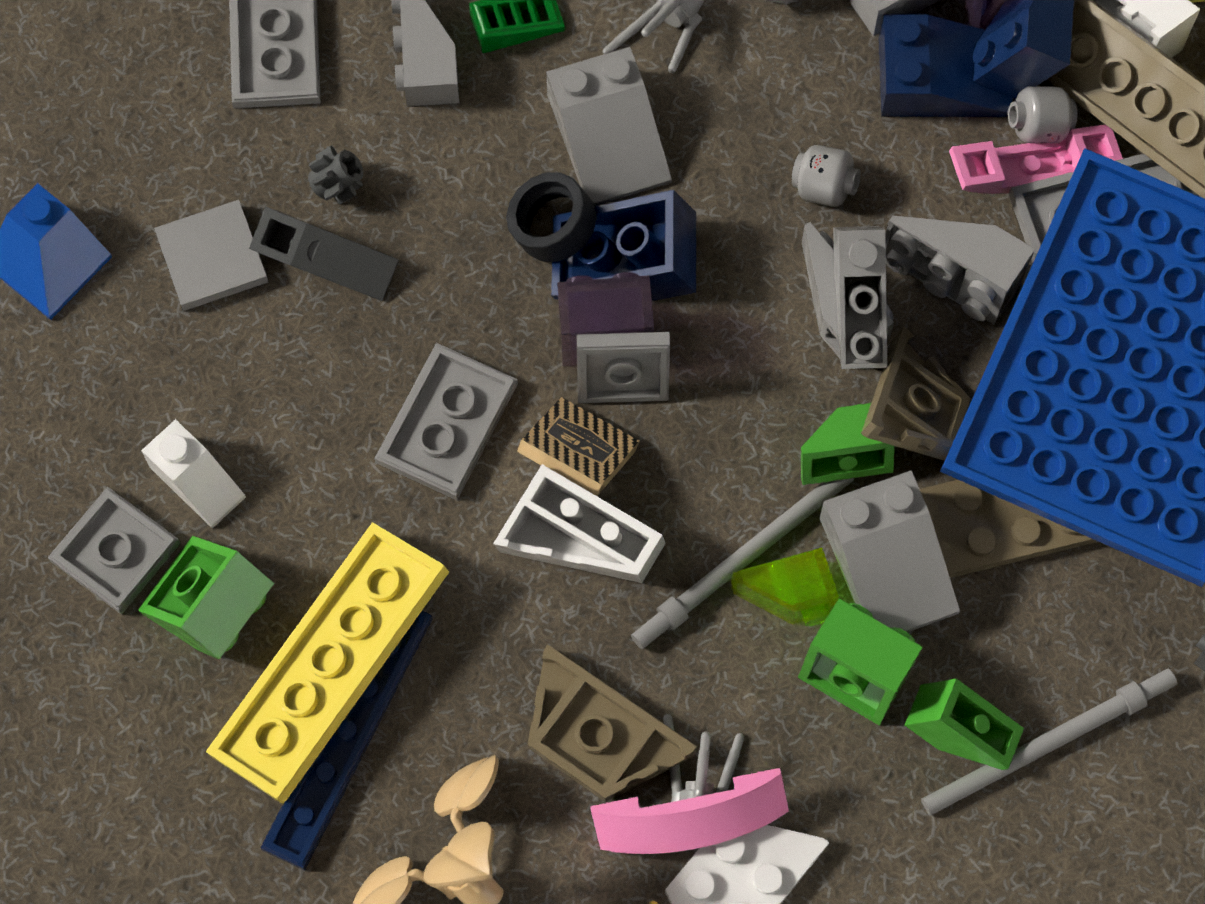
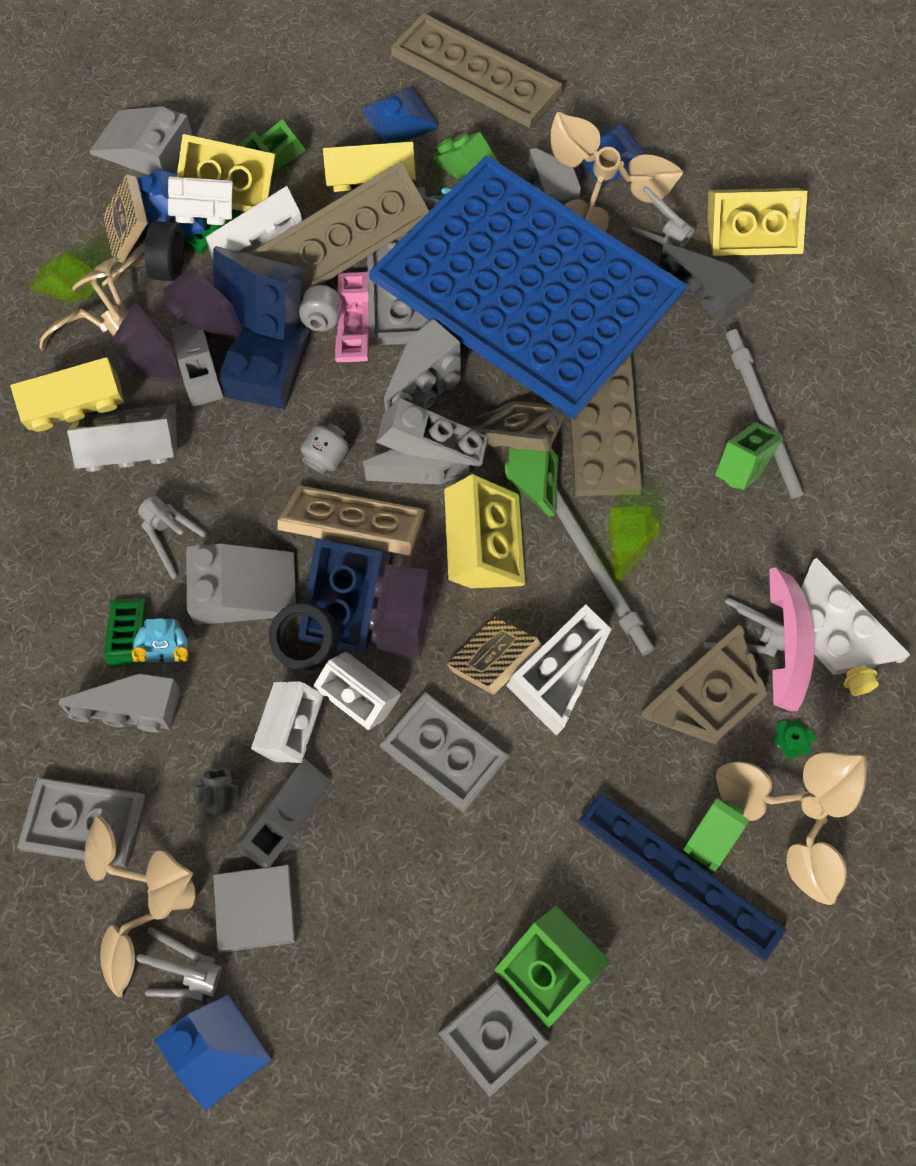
camera: 75 degrees left, 5 degrees down
white slope [141,419,246,529] -> none
light yellow plate [206,522,449,804] -> none
light grey tile [576,332,670,403] -> none
bright green slope [798,598,923,726] -> none
light grey slope [820,470,960,632] -> none
none -> tan plant [84,816,195,997]
none -> medium azure piece [132,619,189,662]
none -> light grey plant [137,927,222,1001]
none -> white brick [251,681,323,763]
none -> tan tile [278,485,425,556]
none -> white brick [313,652,401,730]
none -> light yellow slope [444,474,525,588]
none -> bright green slope [682,798,750,874]
none -> green plant [774,720,815,759]

